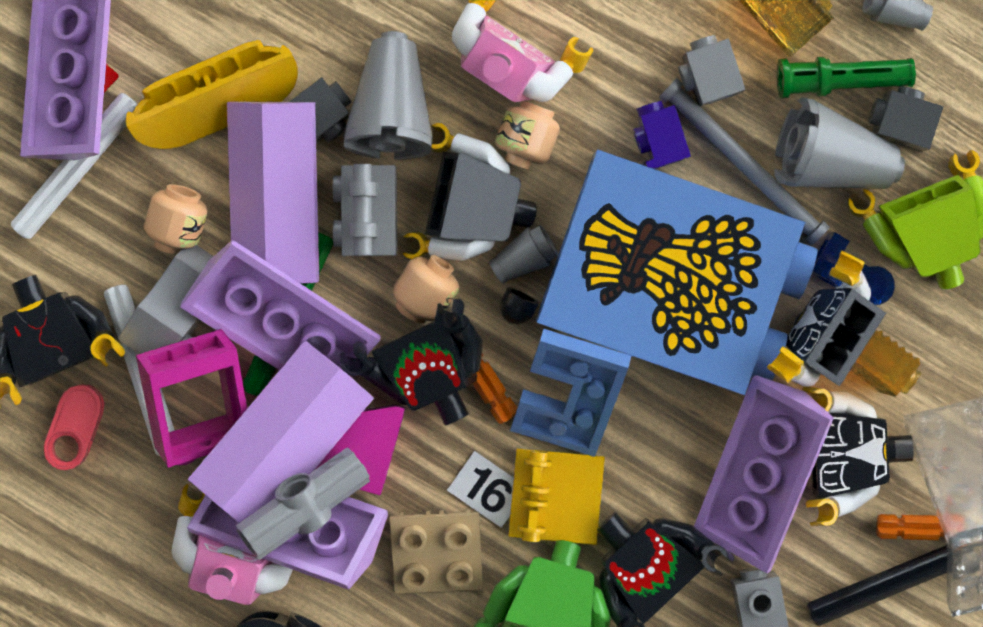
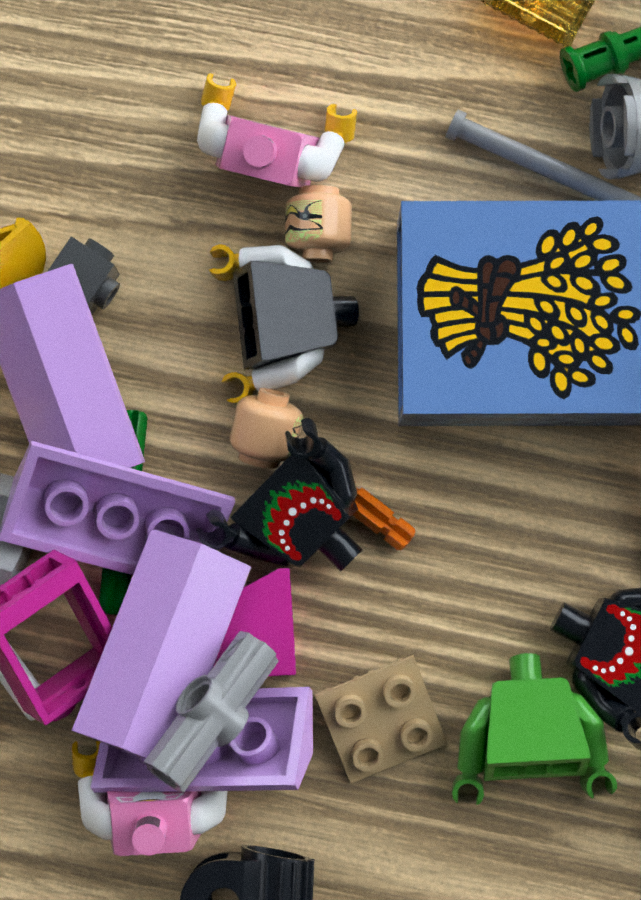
camera: 25 degrees left, 5 degrees down
light grey brick [333,164,397,256] -> none
light grey cone [343,31,433,160] -> none
white sticker [447,451,514,528] -> none
light grey cone [489,225,559,284] -> none
black hinge [500,287,539,325] -> none
yellow hinge [508,448,605,545] -> none
medium blue plate [510,329,631,457] -> none
dark purple brick [633,101,691,169] -> none
light grey brick [678,35,746,107] -> none

